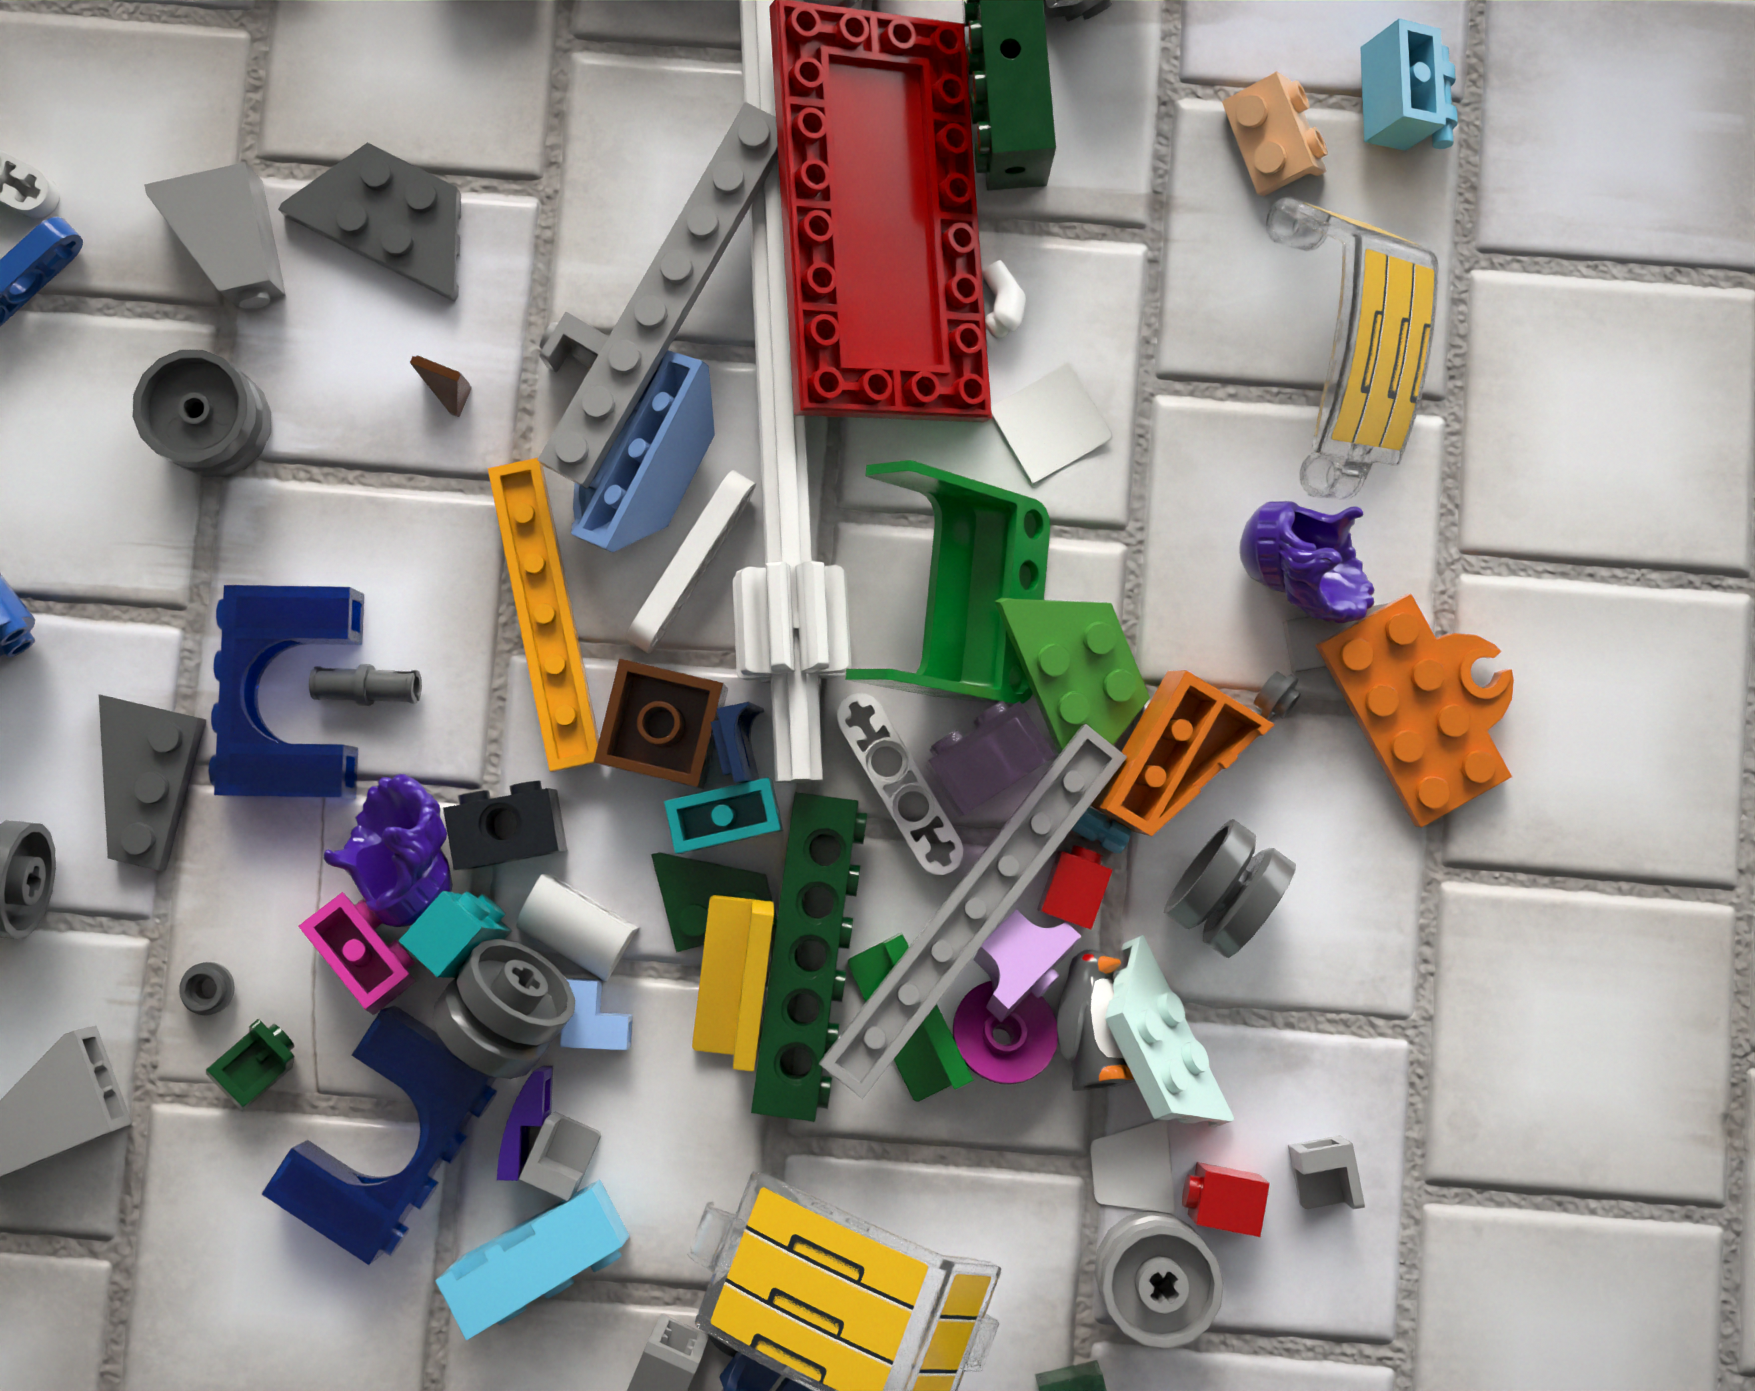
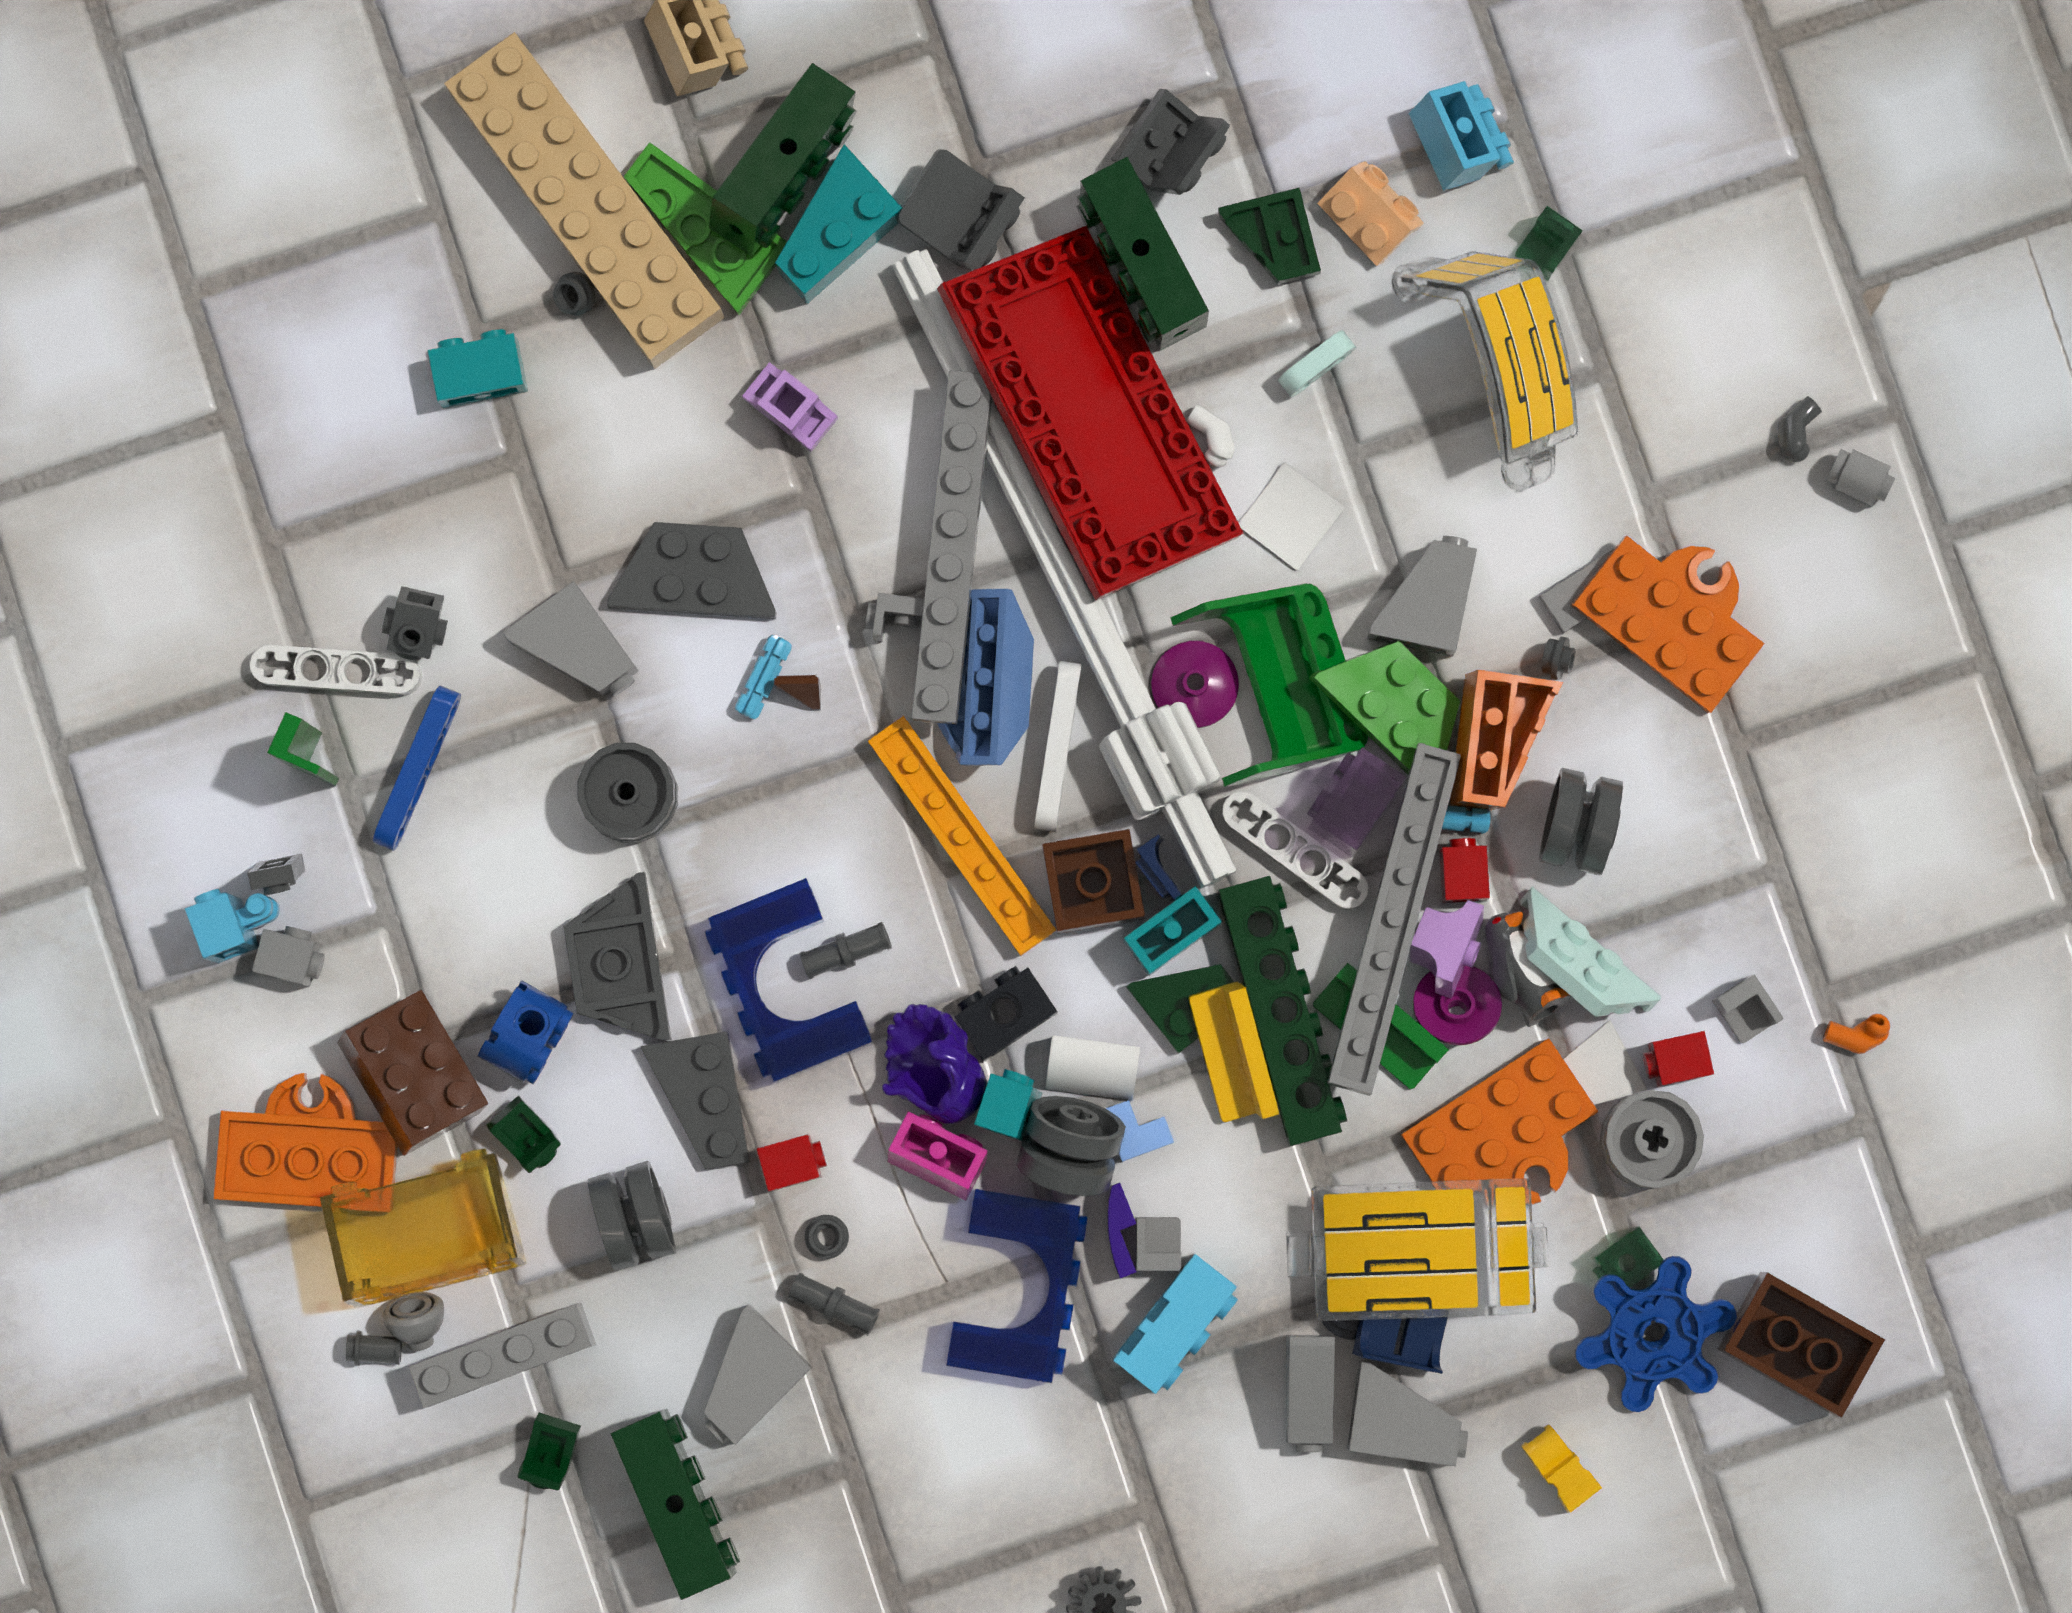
camera: 20 degrees left, 0 degrees up
dark green bracket [206,1019,295,1112] -> none
dark purple hair [1239,501,1375,623] -> none
none -> dark grey brick [382,586,448,660]
none -> dark grey wing [563,872,672,1041]
none -> medium azure axle [735,635,792,719]
none -> lavender brick [742,362,838,452]
none -> red brick [757,1134,827,1192]
none -> dark grey pin [788,1273,880,1336]
none -> magenta dish [1151,641,1239,728]
none -> dark green wing [1218,187,1321,285]
none -> light aqua beam [1278,330,1356,398]
none -> light grey slope [1367,536,1477,657]
none -> orange plate [1401,1038,1598,1205]
none -> clear green panel [1515,206,1583,281]
none -> dark grey arm [1778,396,1822,462]
none -> orange arm [1823,1014,1890,1054]
none -> light grey brick [1826,449,1895,506]

